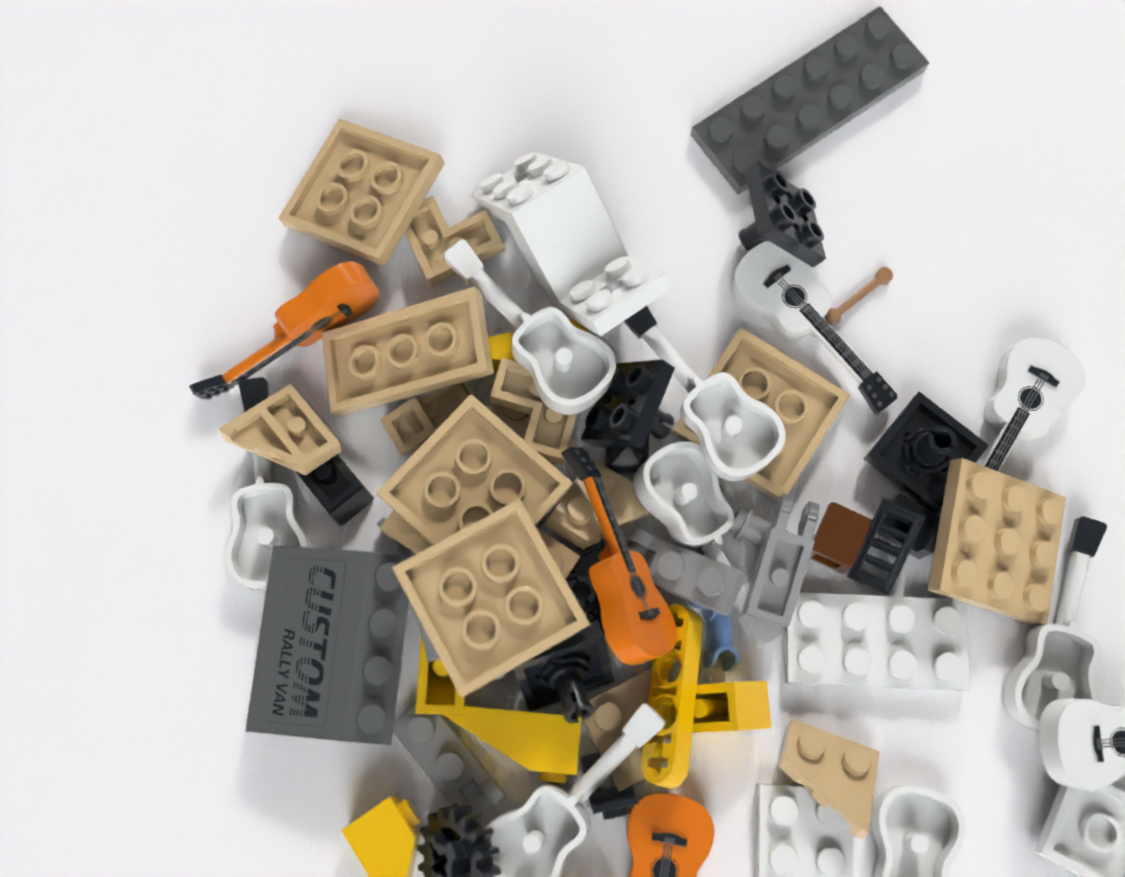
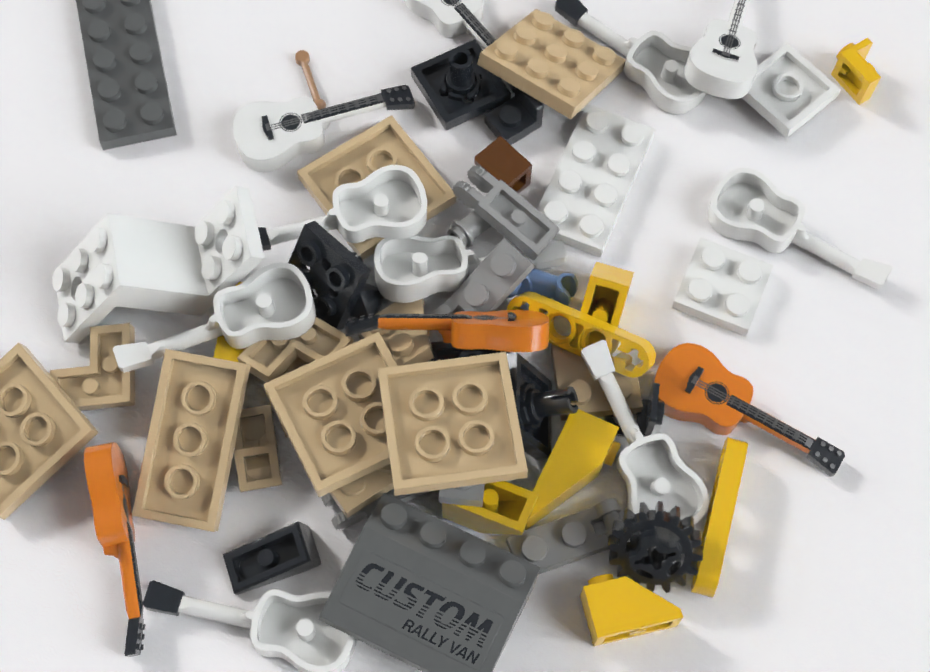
camera: 70 degrees left, 10 degrees down
tan wing [219,384,342,475] -> none
black plate [739,161,826,268] -> none
tan wing [779,719,880,839] -> none
black slope [847,496,926,595] -> none

